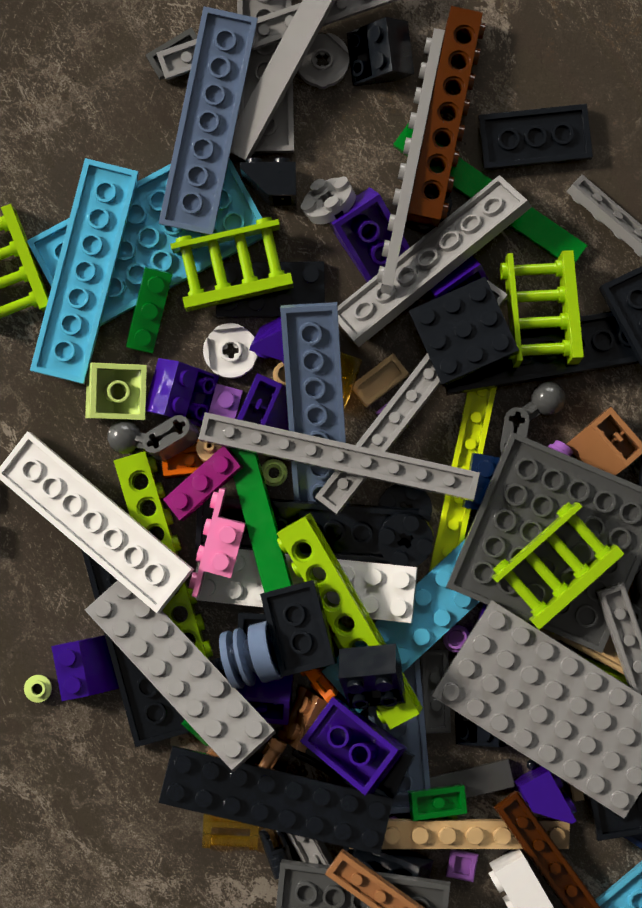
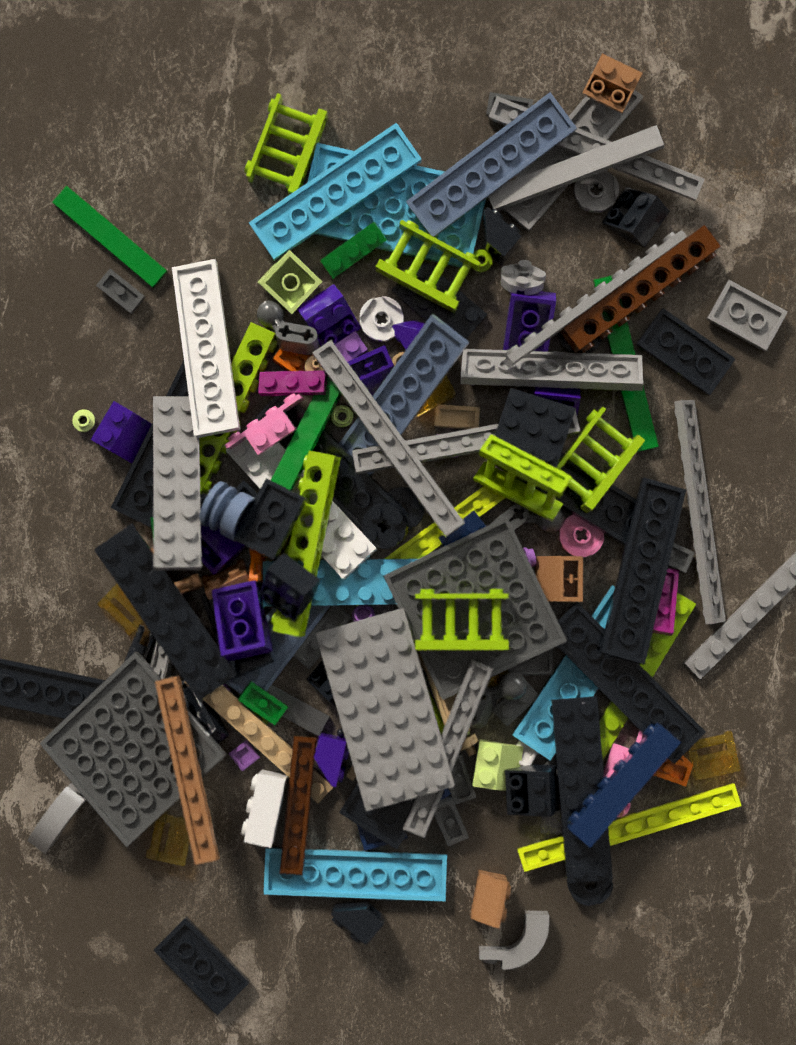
camera: 45 degrees right, 0 degrees up
none -> lime plate [473,250,492,272]
none -> lime fence [473,434,572,522]
none -> bright pink plate [559,515,604,557]
none -> light grey plate [706,280,787,352]

